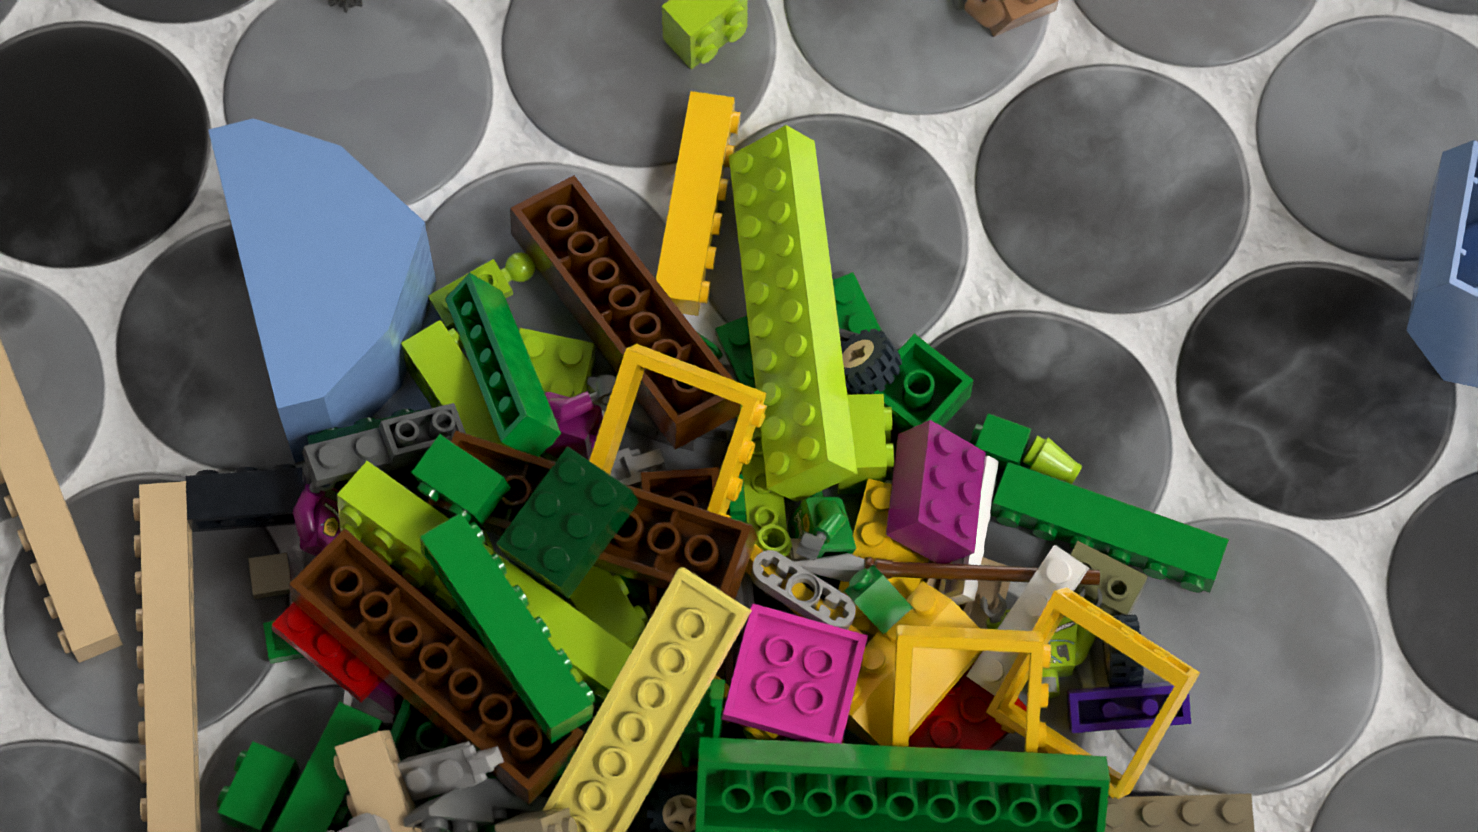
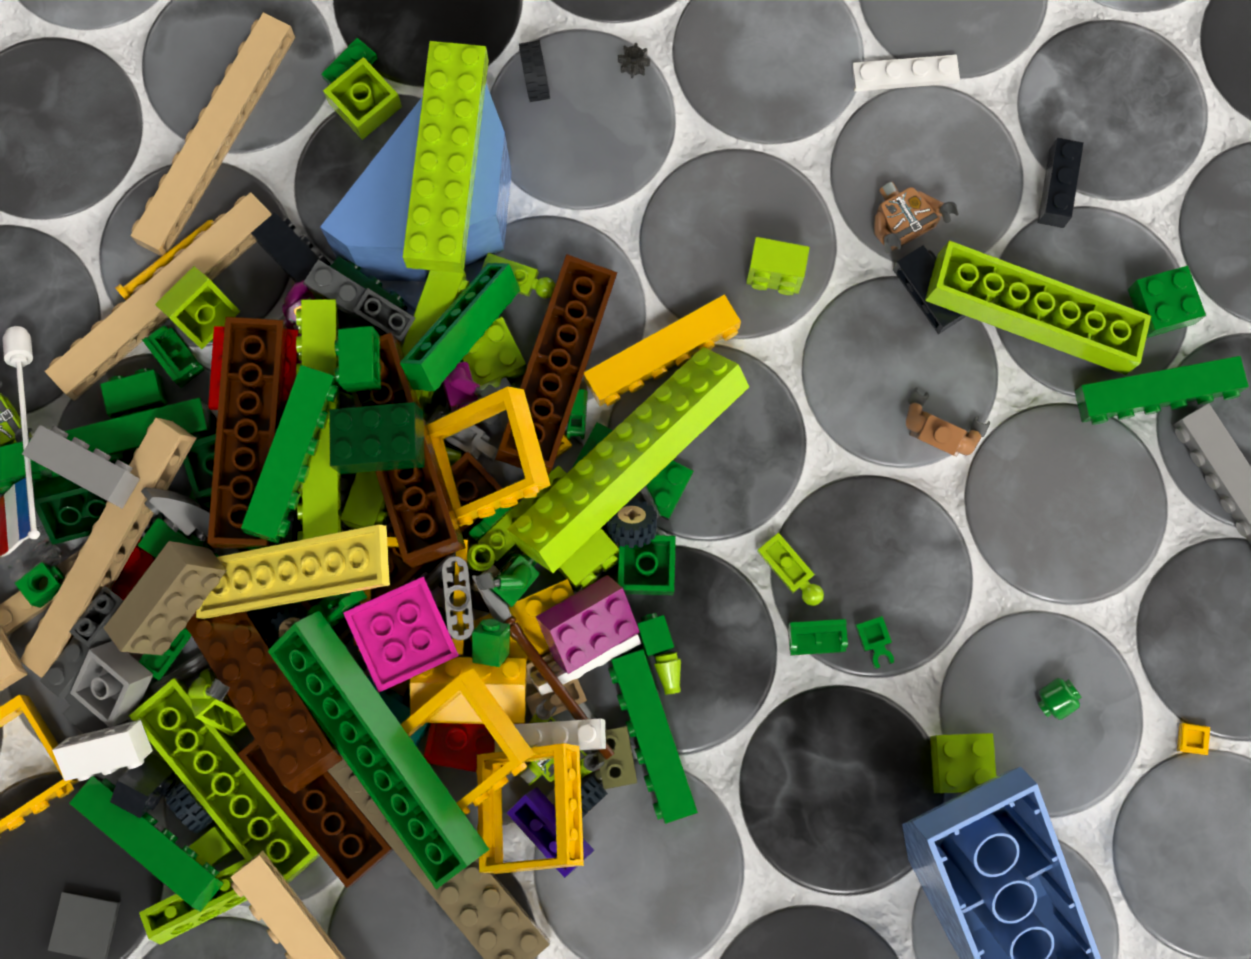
camera: 50 degrees right, 10 degrees up
dark tan tile [248,552,292,599] -> none
light grey hinge [397,742,504,801] -> none
none -> yellow bar [115,220,214,301]
none -> green hinge [142,325,204,388]
none -> lime brick [155,266,240,349]
none -> green plate [321,38,377,84]
none -> lime brick [323,57,402,140]
none -> lime brick [403,41,489,273]
none -> black tyre [519,40,551,102]
none -> lime plate [757,532,824,606]
none -> green hinge [787,619,848,656]
none -> green plate [855,616,894,669]
none -> lime brick [930,733,996,793]
none -> green head [1037,678,1082,720]

